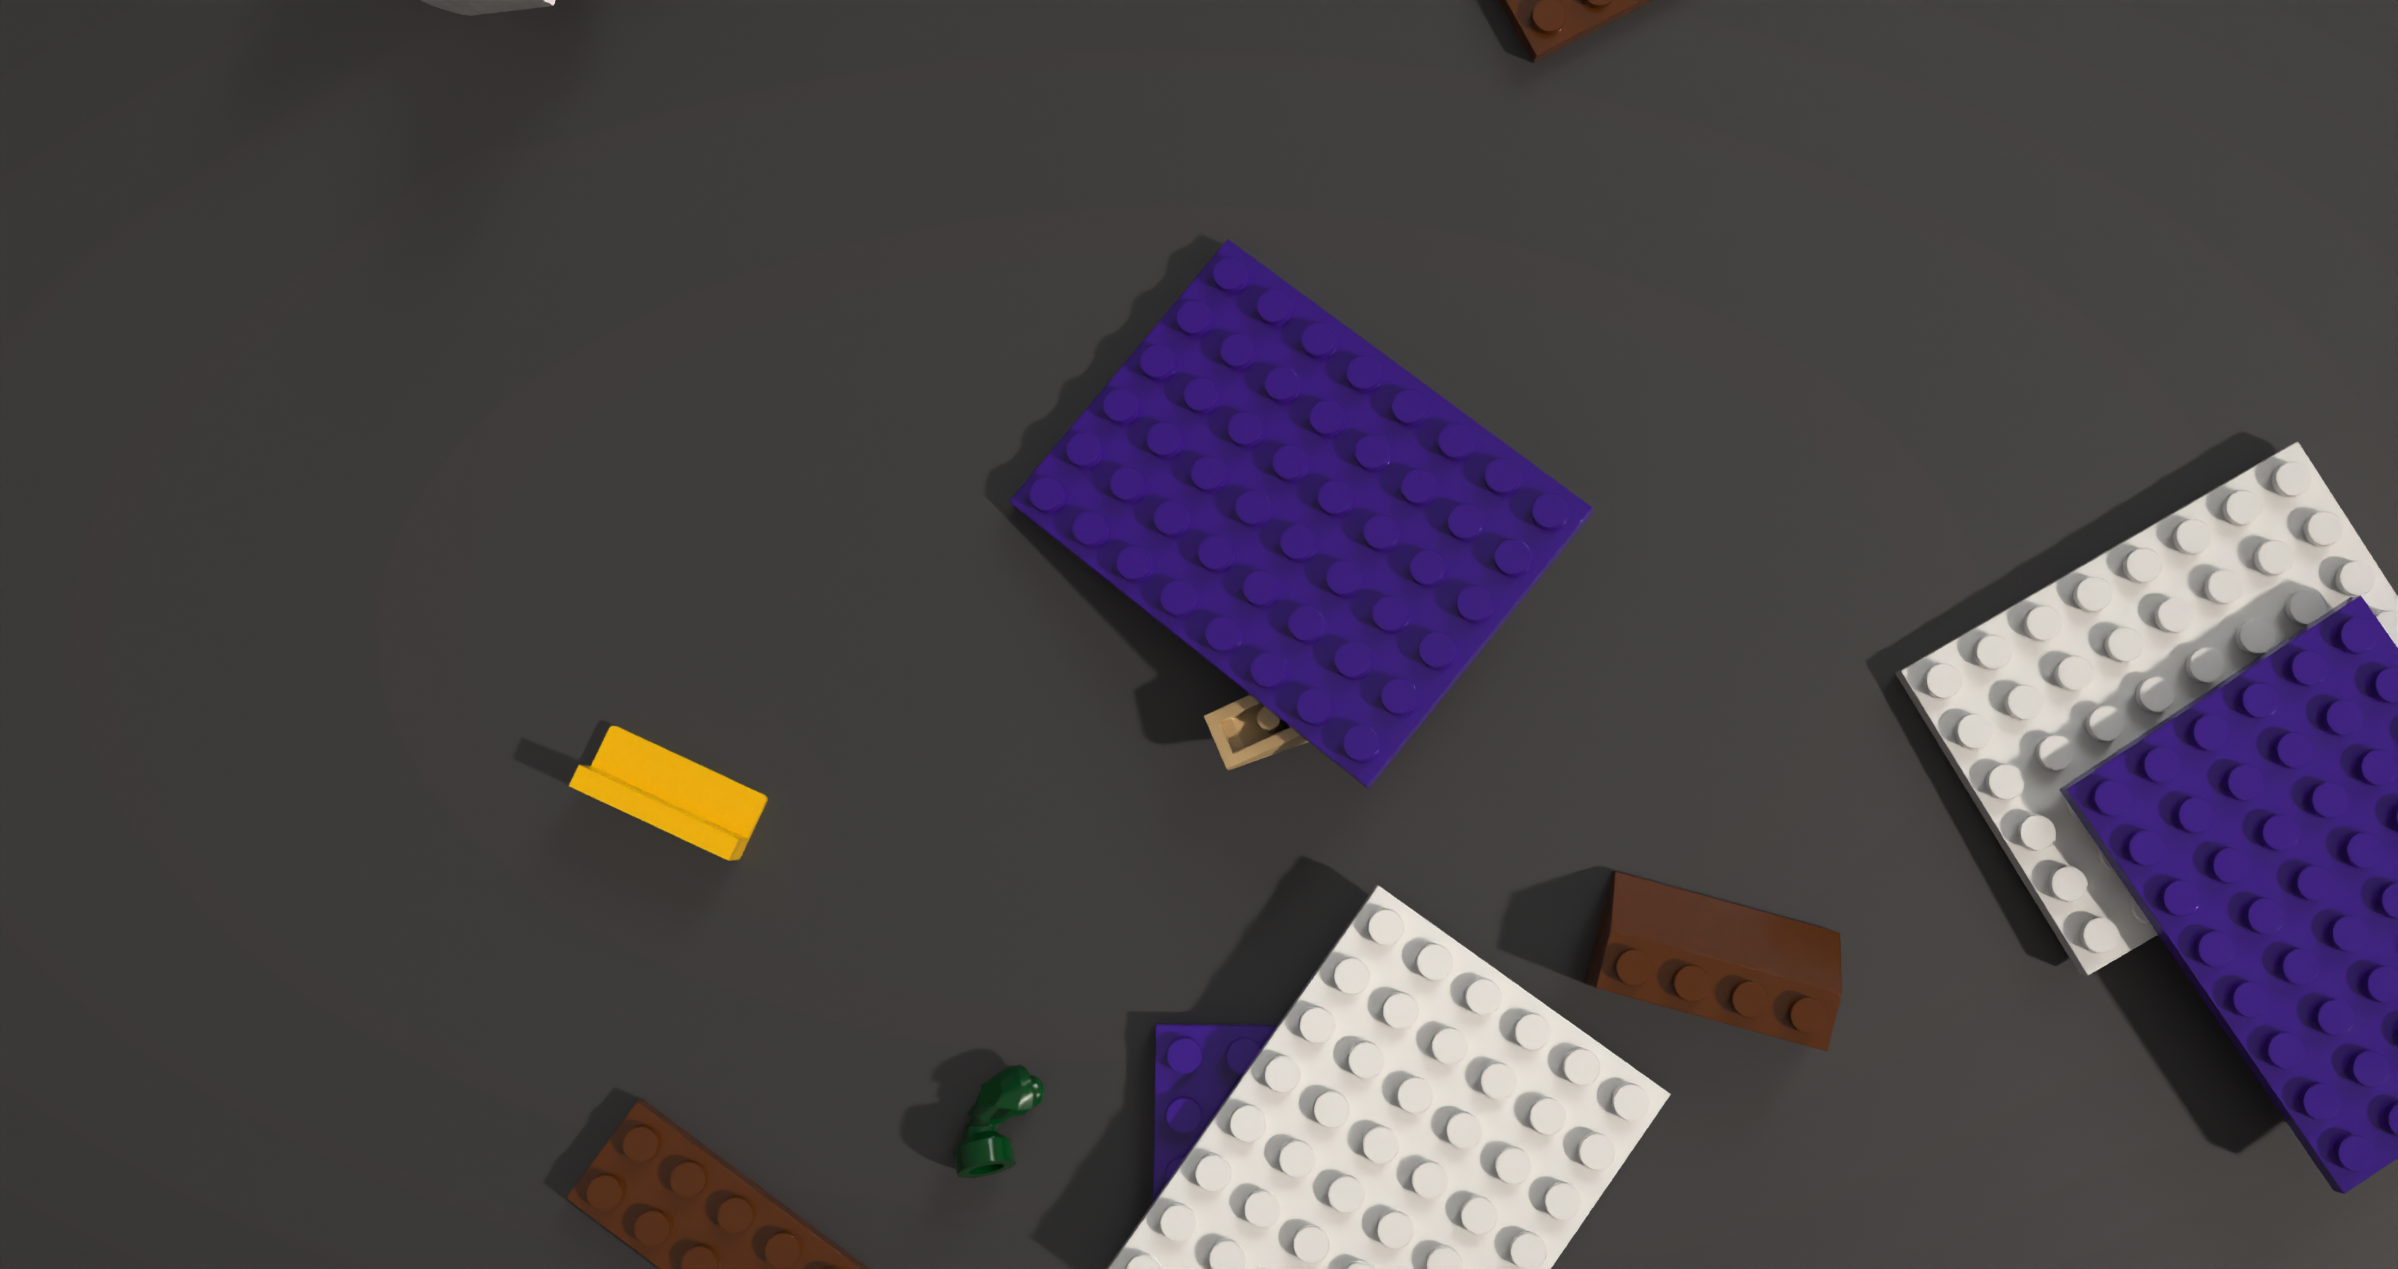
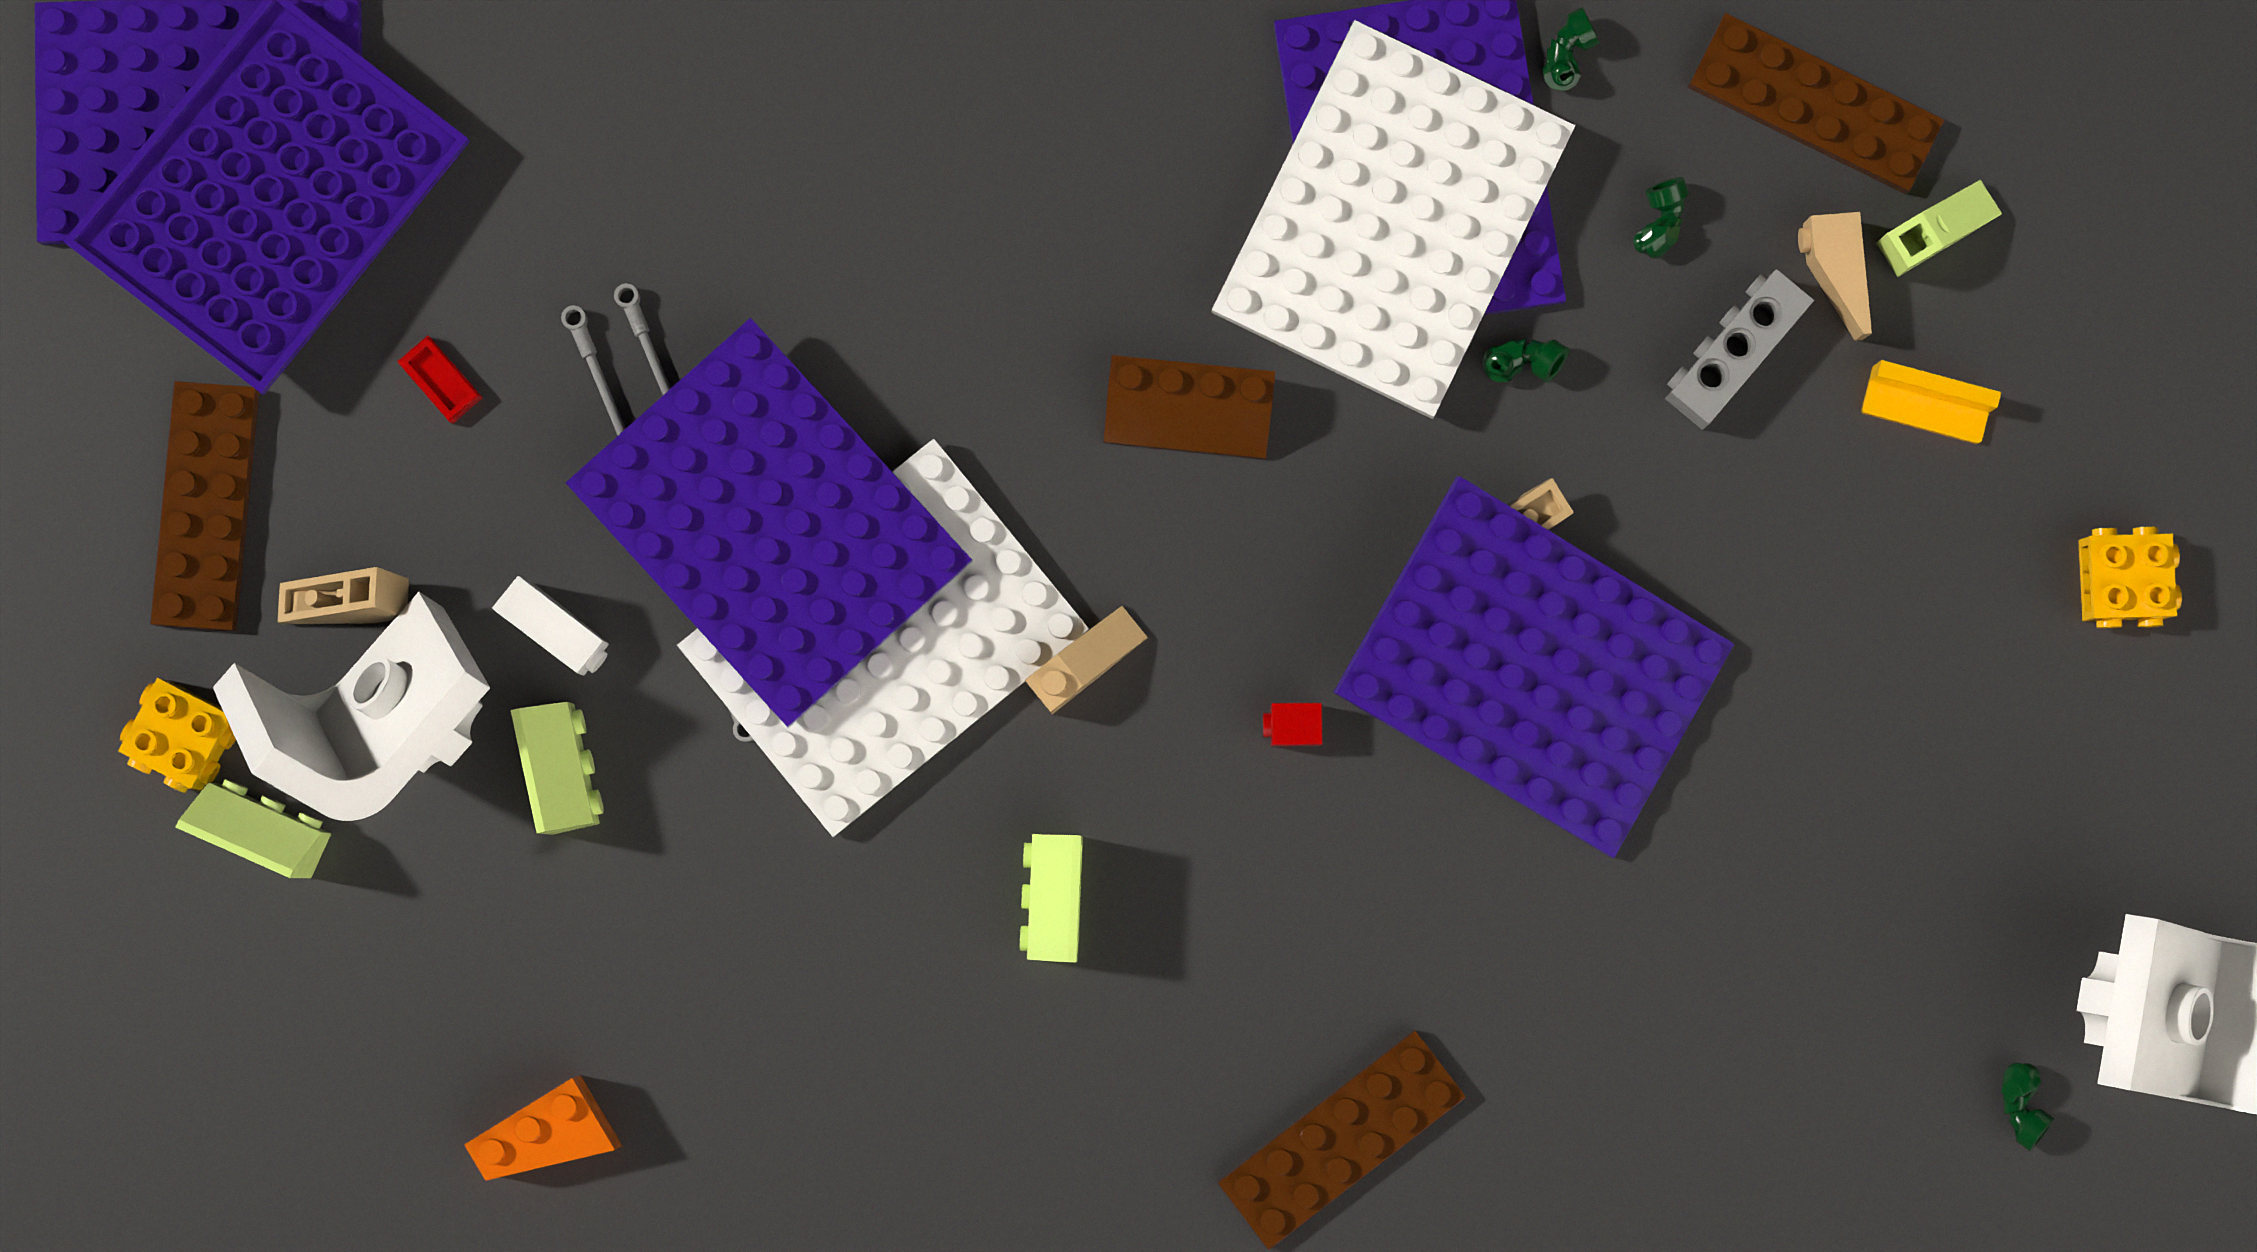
camera: 175 degrees right, 0 degrees up
none -> yellowish green slope [1020,834,1083,962]
none -> tan slope [1025,606,1148,715]
none -> red brick [1263,703,1322,747]
none -> dark green arm [1482,338,1569,383]
none -> light grey brick [1665,269,1814,430]
none -> tan slope [1798,212,1872,341]
none -> yellowish green slope [1876,180,2002,277]
none -> yellow brick [2078,527,2182,628]

